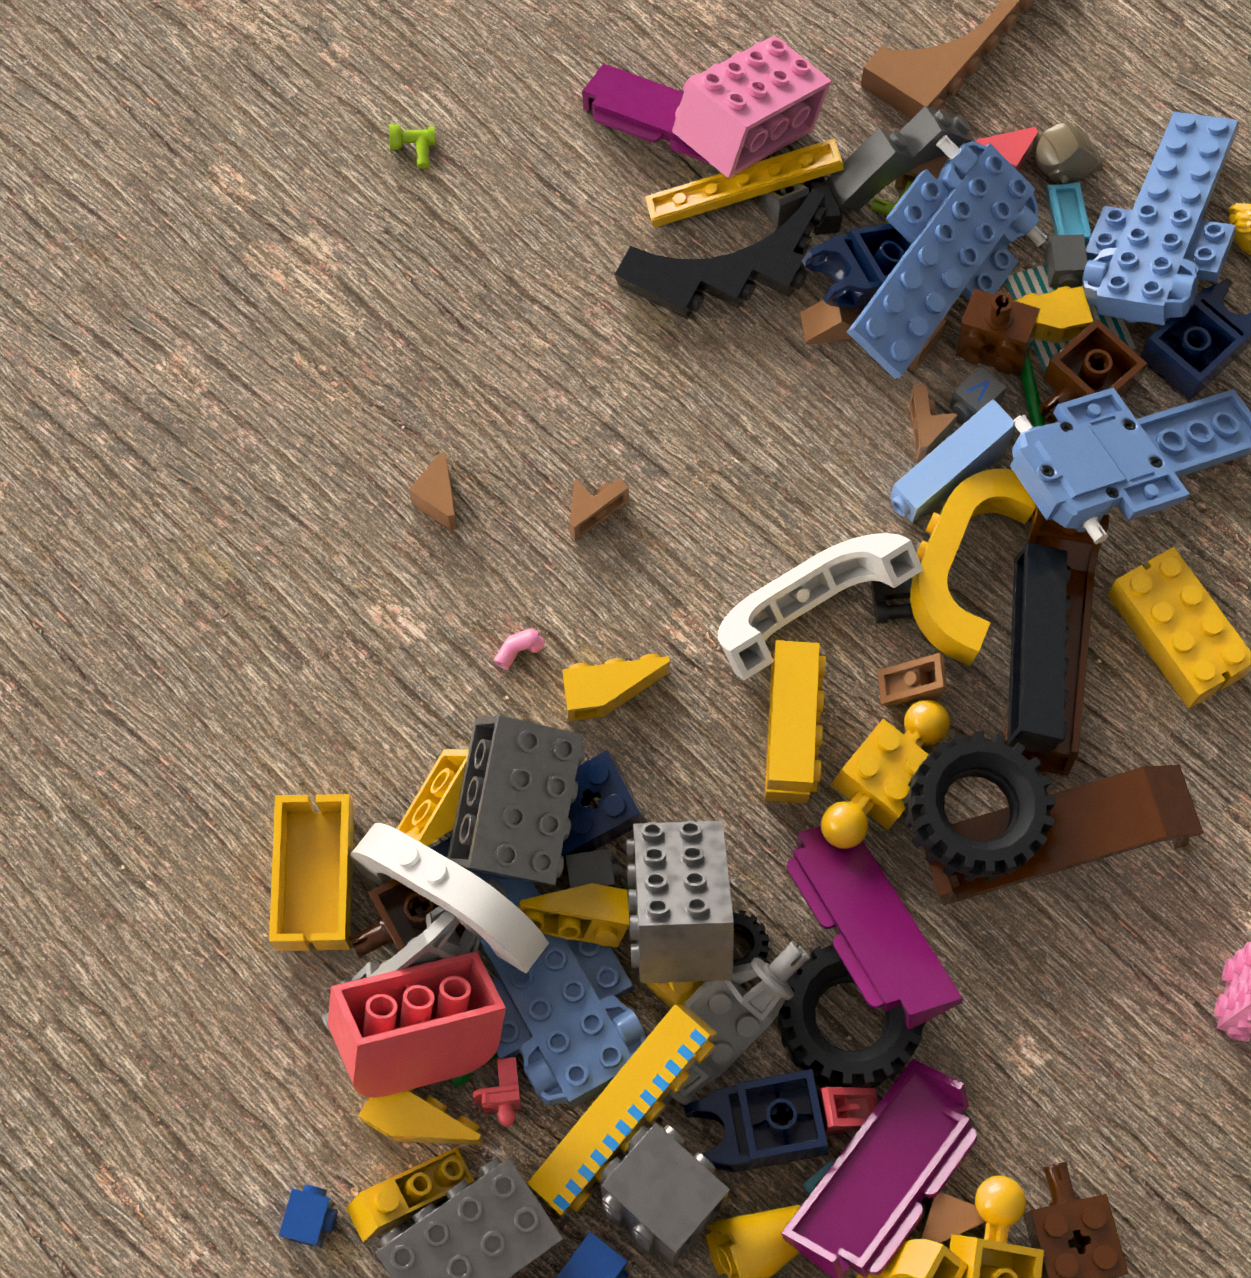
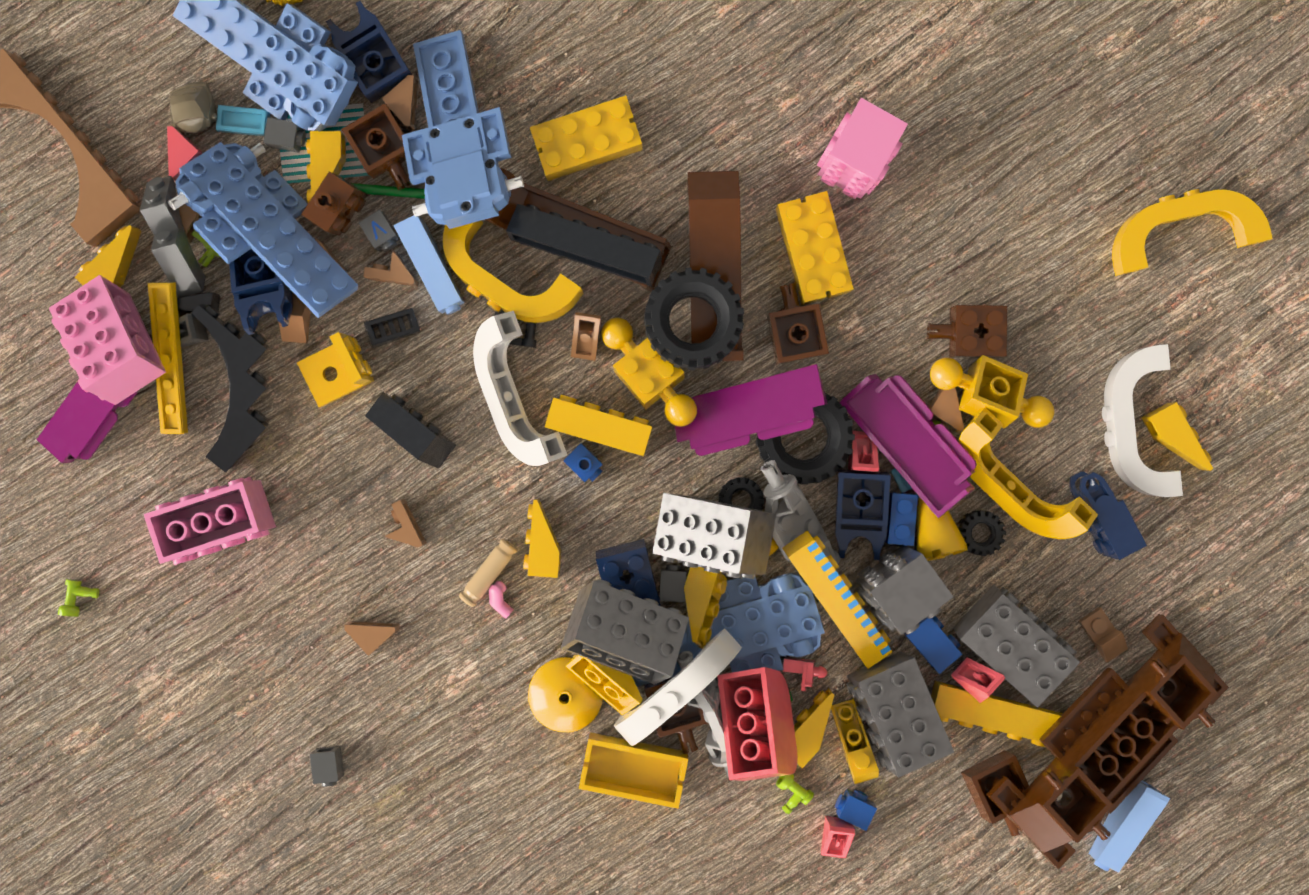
camera: 75 degrees left, 20 degrees up
none -> yellow slope [75,225,141,287]
none -> bright pink brick [144,477,276,565]
none -> yellow bracket [296,332,374,408]
none -> dark grey brick [310,746,344,787]
none -> black slope [364,308,420,349]
none -> black wedge [365,392,456,469]
none -> medium nougat slope [382,75,418,132]
none -> tan axle [459,539,517,607]
none -> yellow dish [528,657,603,732]
none -> blue brick [563,443,603,482]
none -> reddish brown brick [767,283,829,365]
none -> yellow piece [775,191,854,305]
none -> lime piece [776,774,814,815]
none -> coral slope [821,816,855,858]
none -> blue brick [885,492,918,546]

